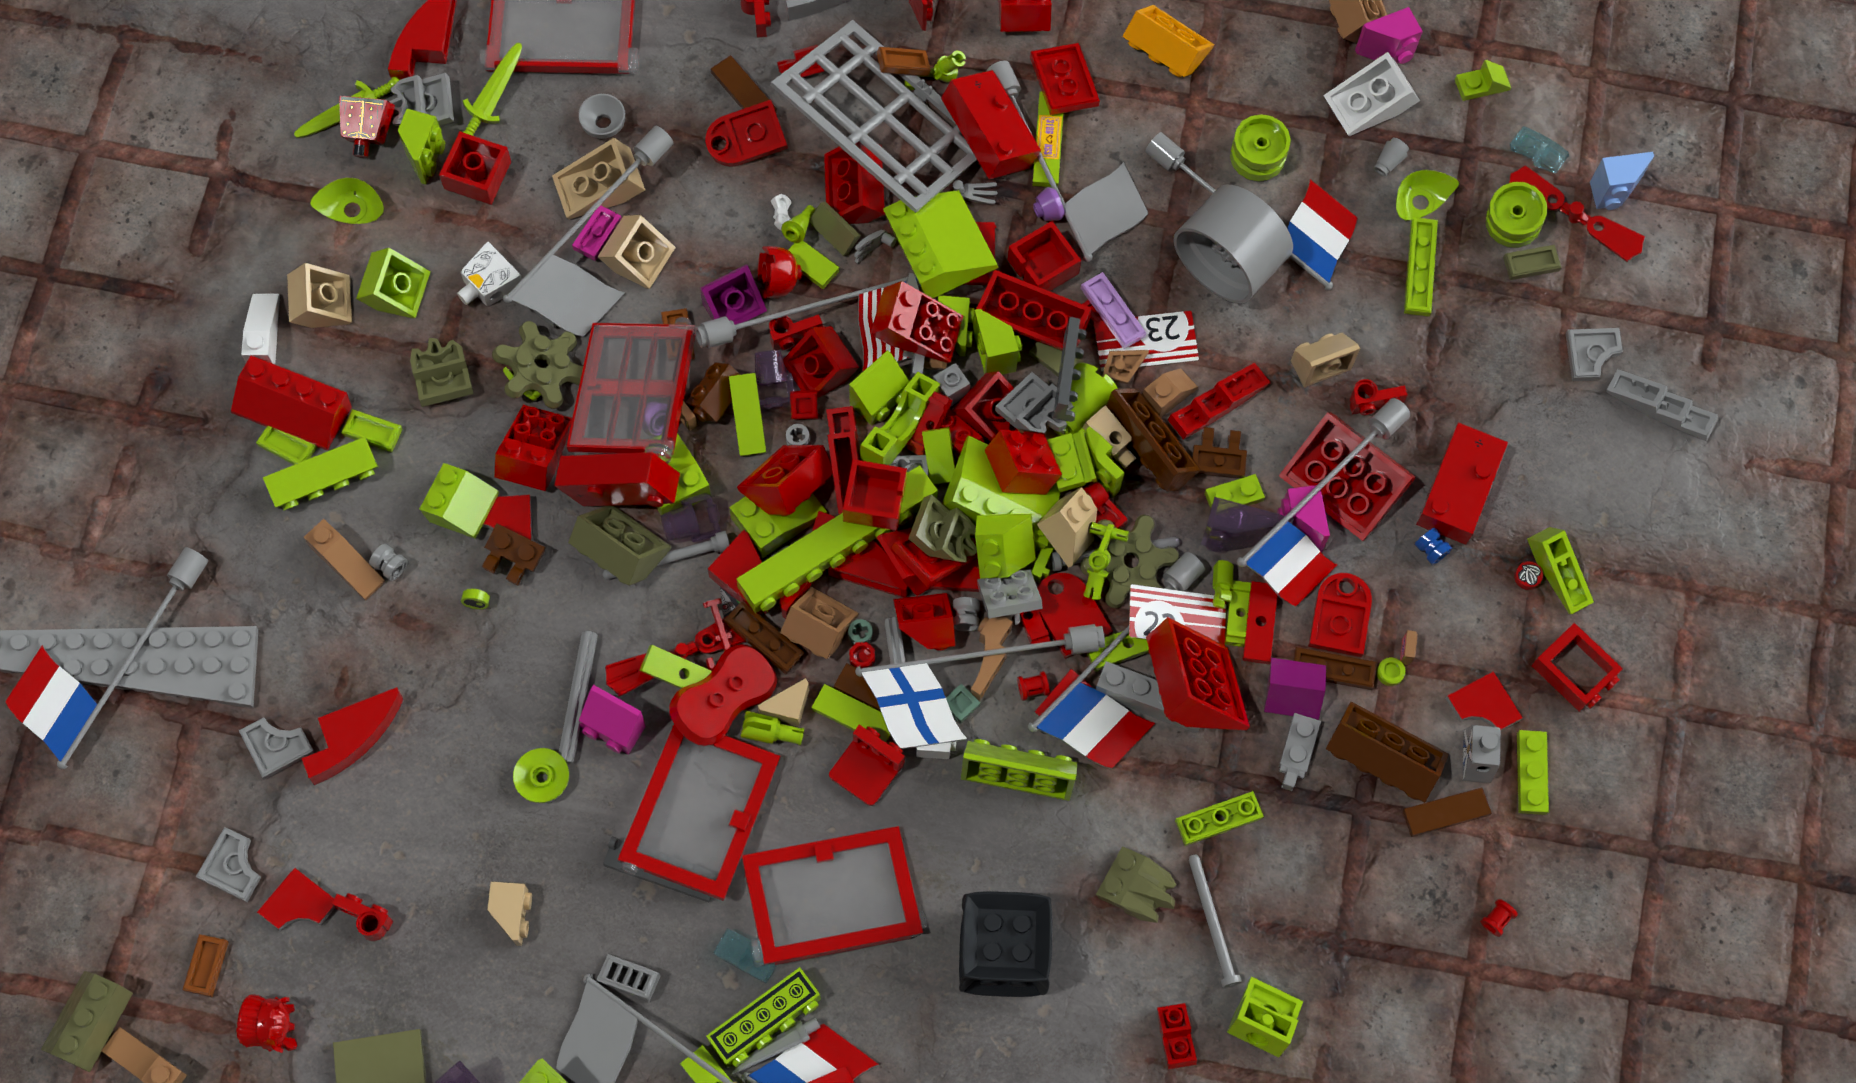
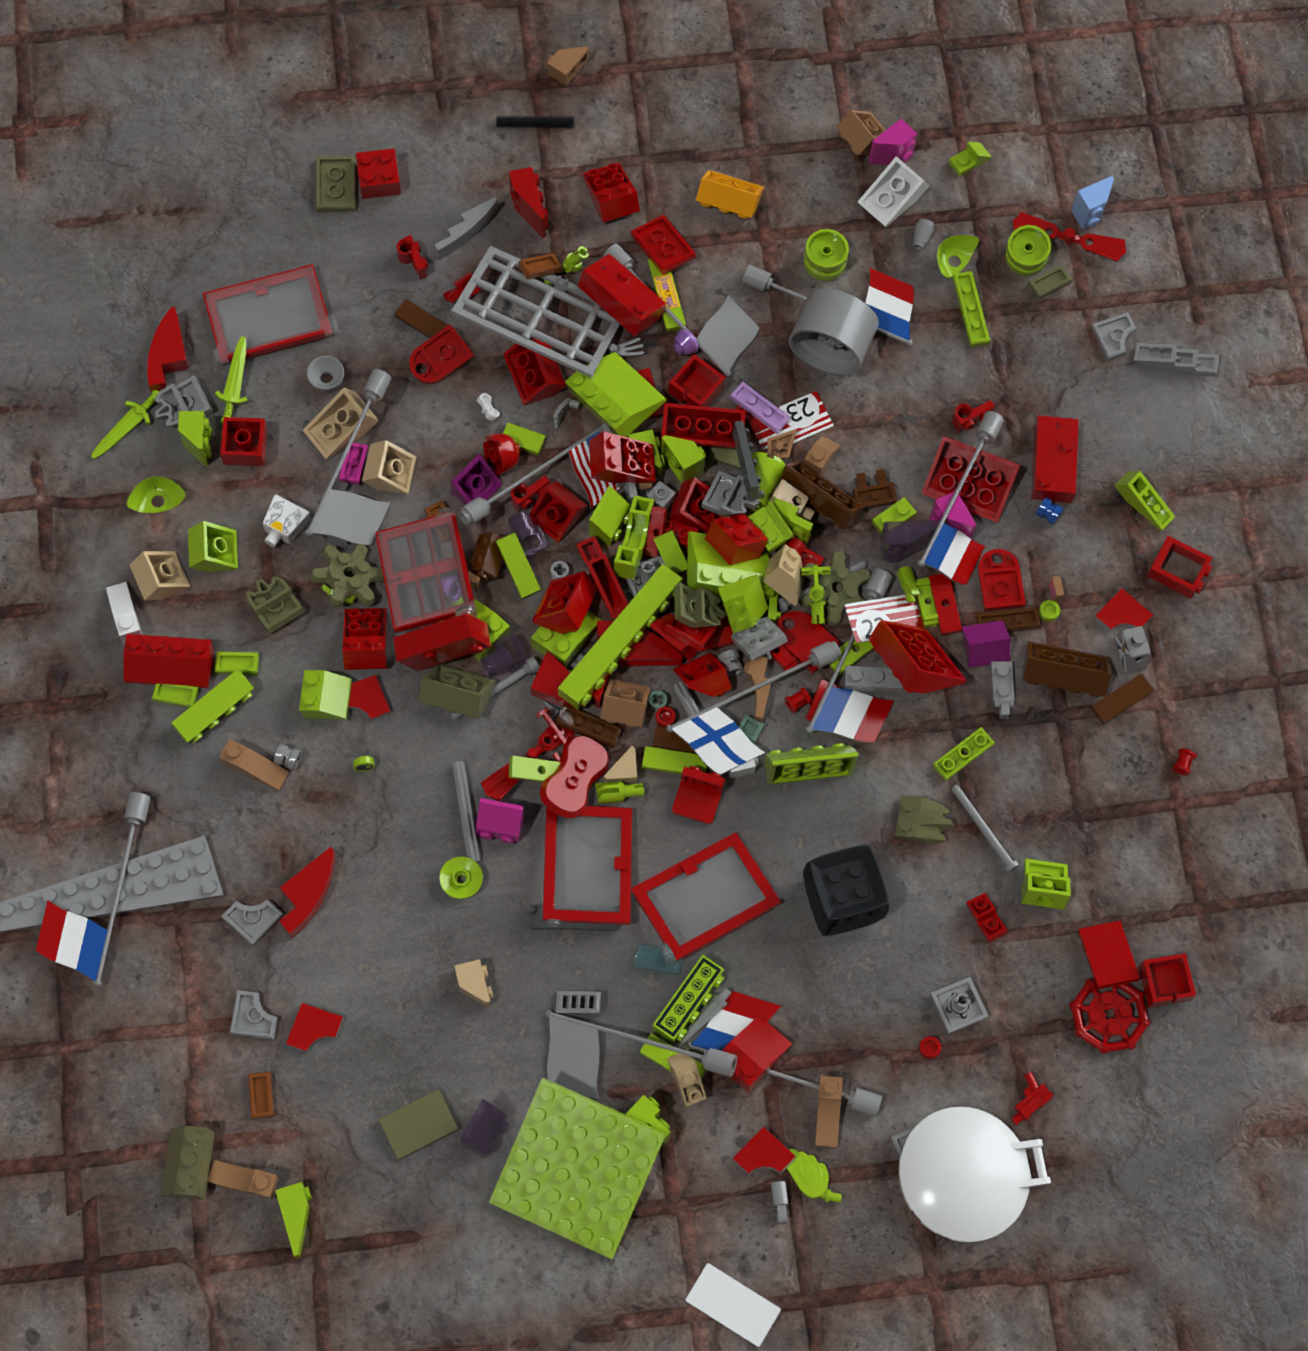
camera: 20 degrees left, 0 degrees up
red hair [236,994,297,1053] -> none
red plate [332,893,393,941] -> none
torso [339,96,395,158] -> none
reddish brown plate [482,523,546,586] -> none
lime cone [781,205,815,243] -> none
red tile [790,390,818,419] -> none
olive tile [809,201,861,256] -> none
red piece [843,459,907,531] -> none
red slope [1168,363,1271,440] -> none
tan slope [1291,333,1360,387] -> none
clear light blue slope [1510,126,1569,173] -> none
tile [1514,561,1543,590] -> none
lime plate [1517,730,1549,815] -> none

